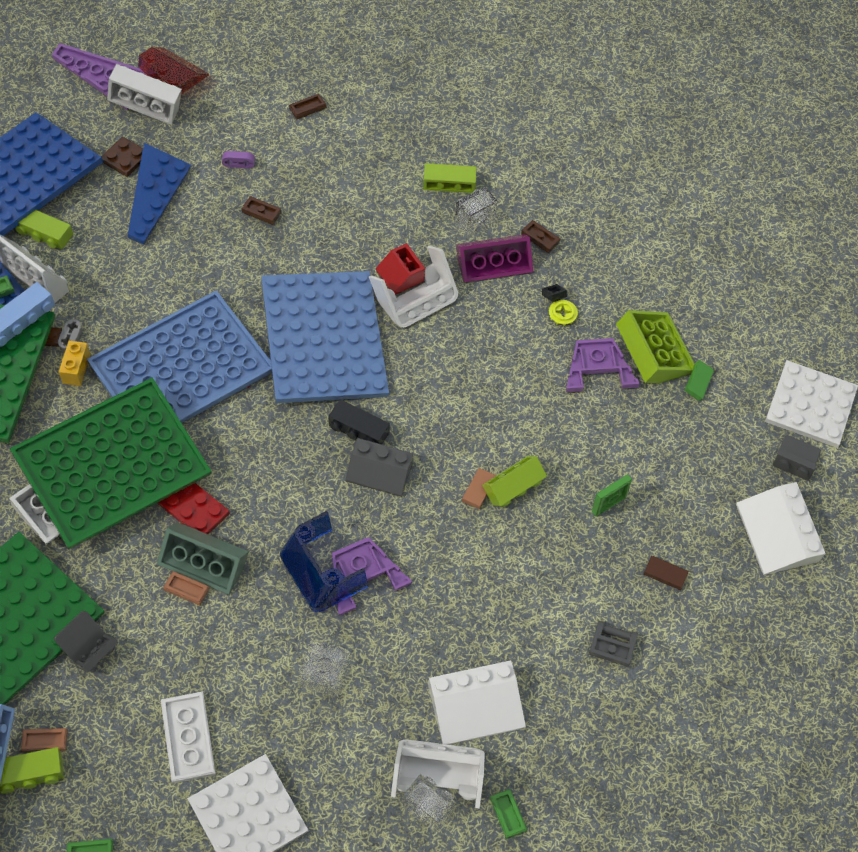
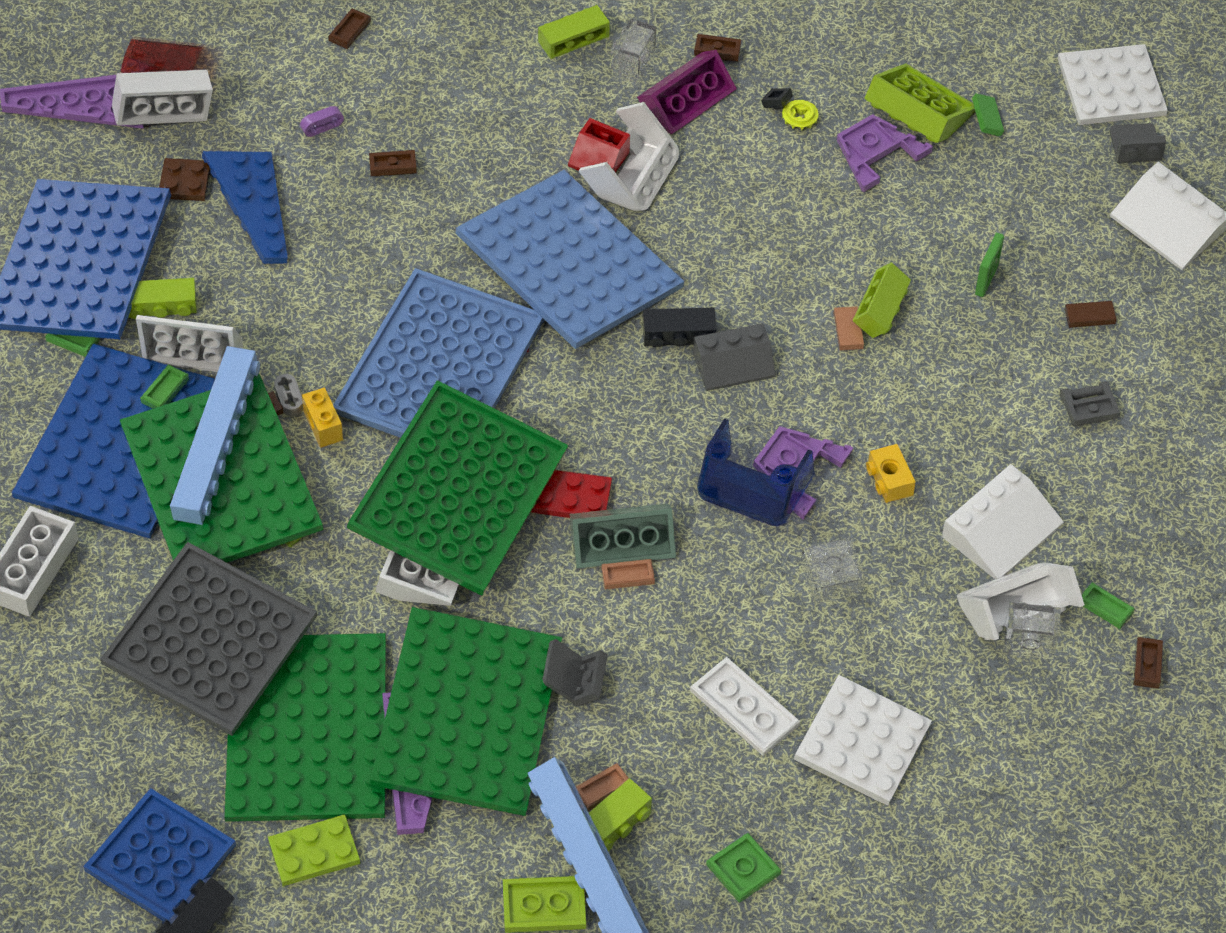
camera: 30 degrees left, 5 degrees down
none -> yellow brick [866,444,916,503]

